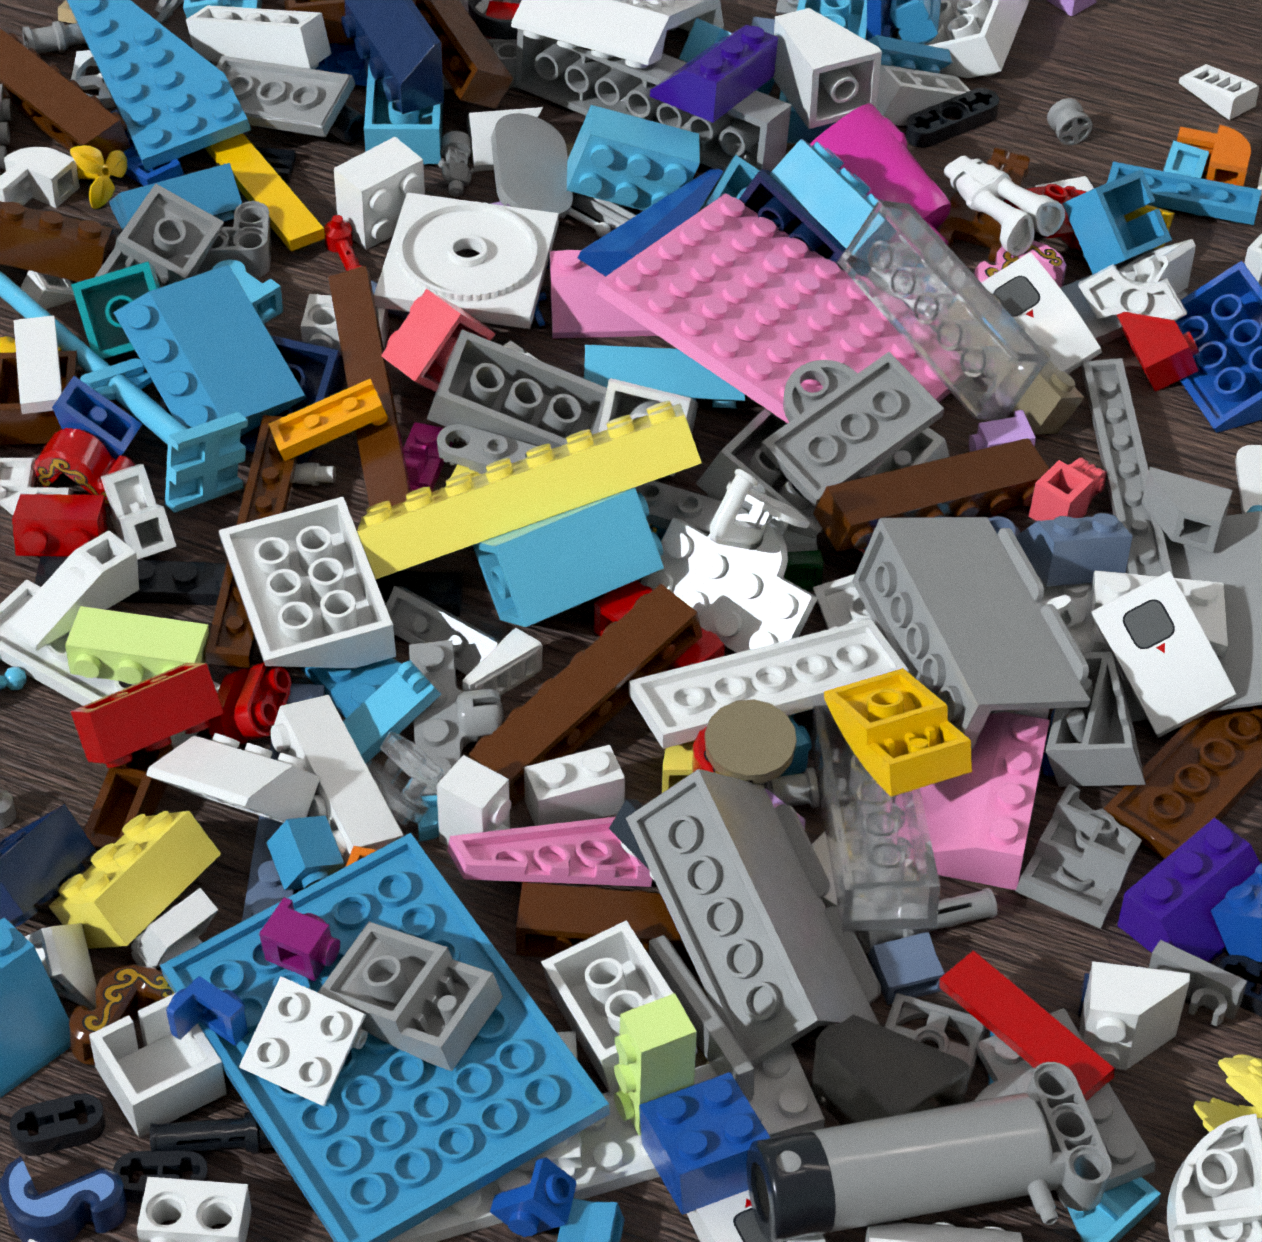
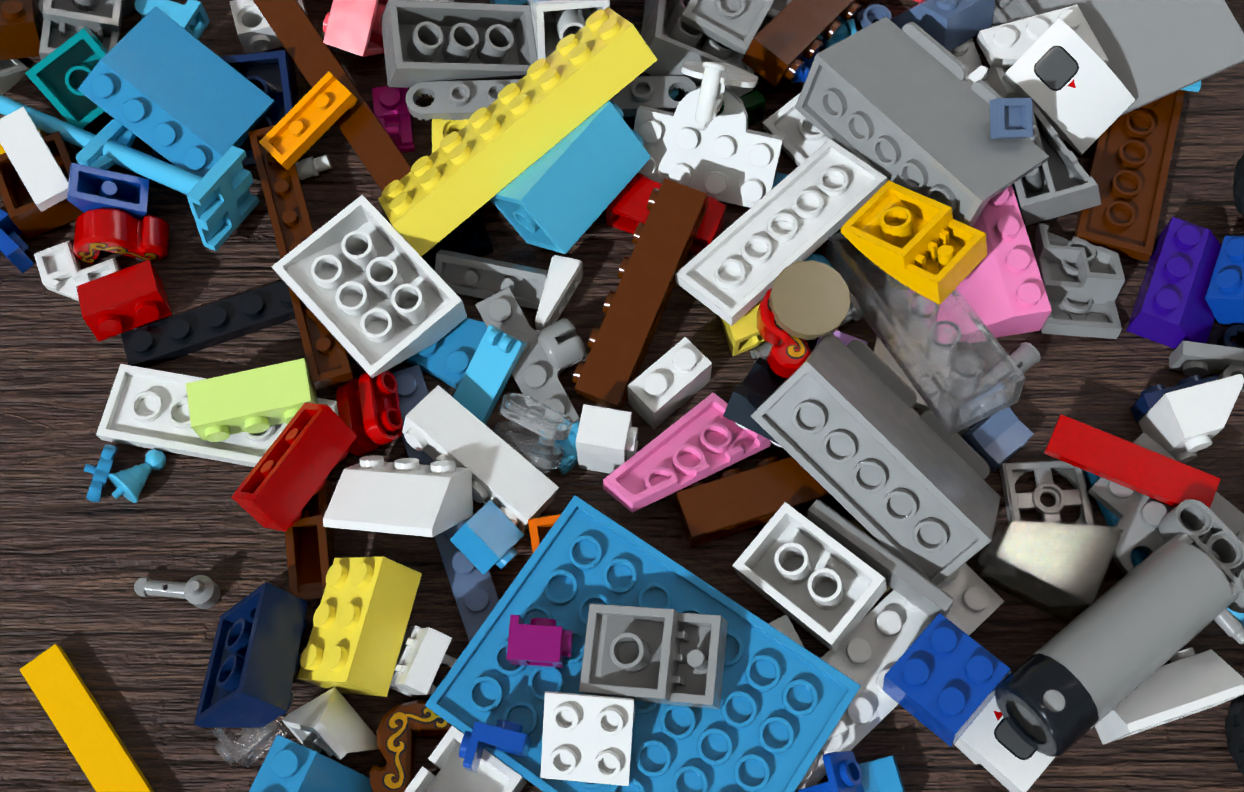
camera: 20 degrees left, 20 degrees up
white slope [8,531,139,651] -> none
white brick [101,464,176,560] -> none
yellowish green brick [614,993,697,1136] -> none
none -> sand blue plate [989,98,1033,139]

